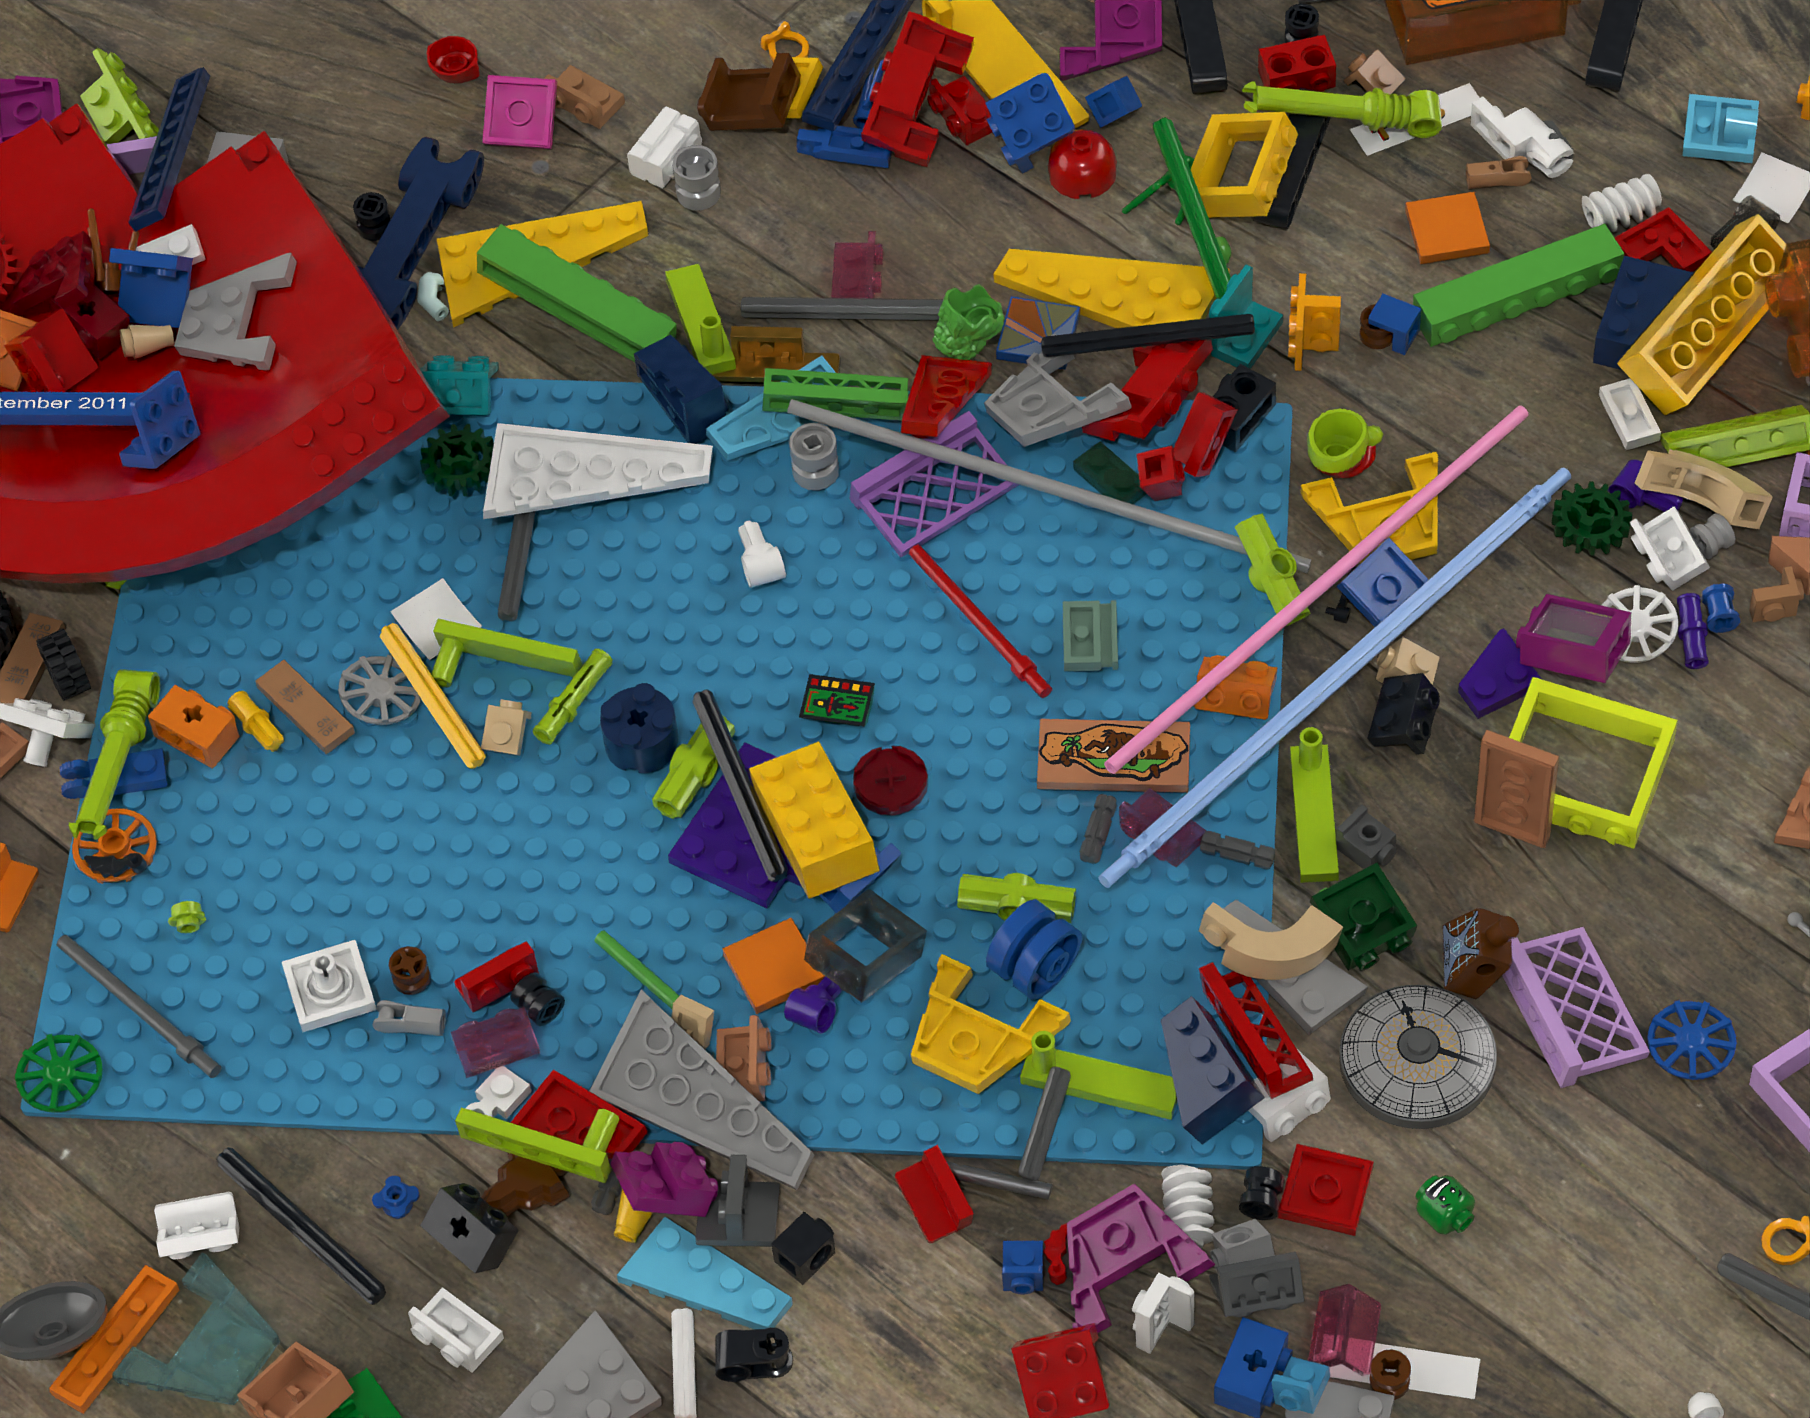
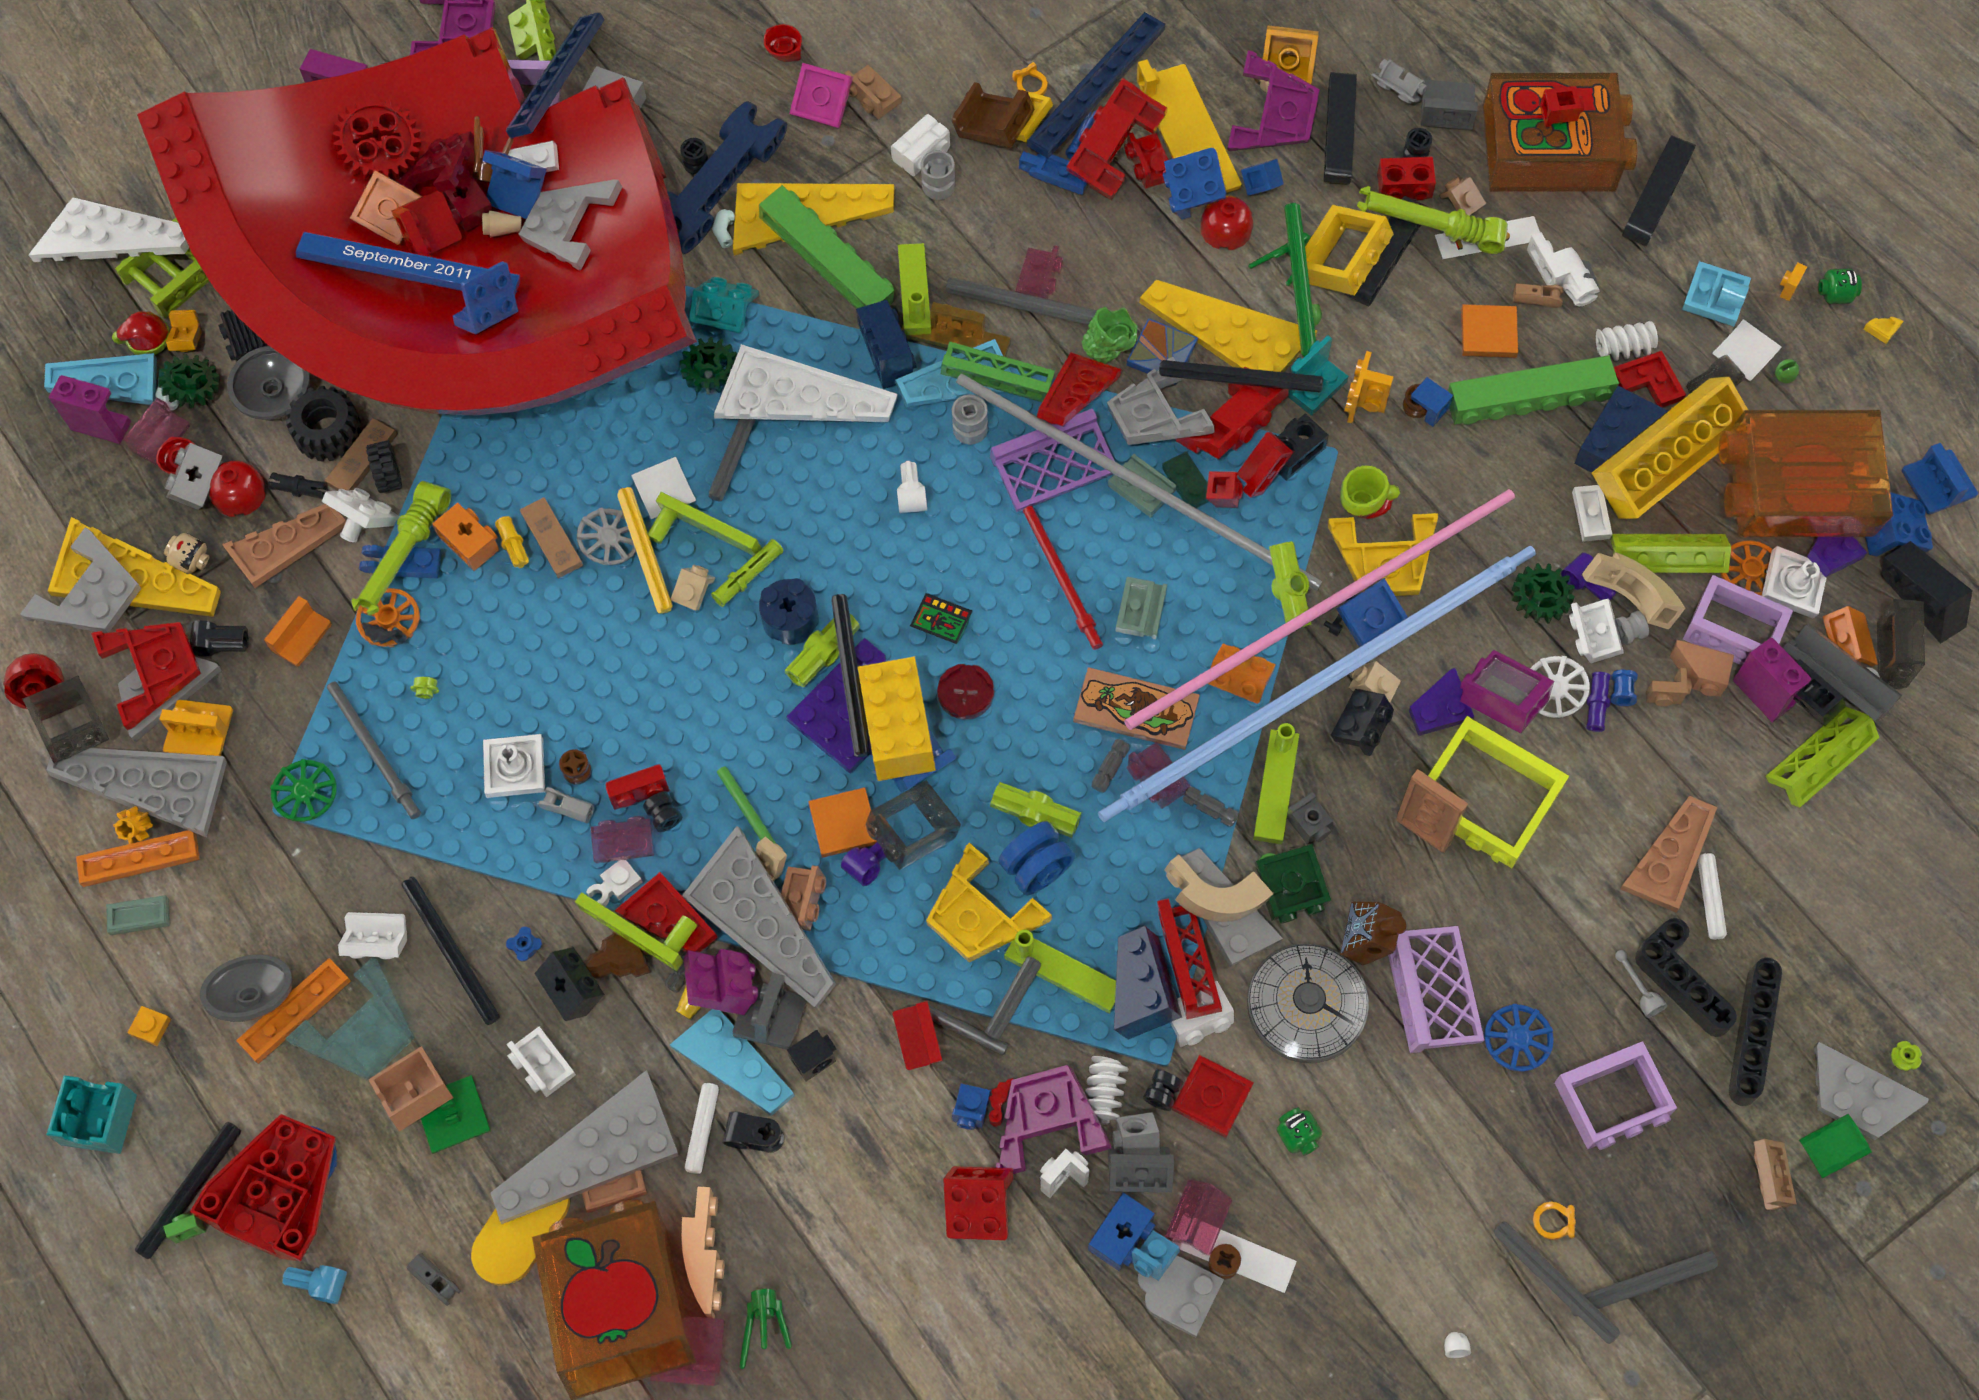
camera: 10 degrees right, 10 degrees up
none -> sand green plate [1108,454,1177,518]

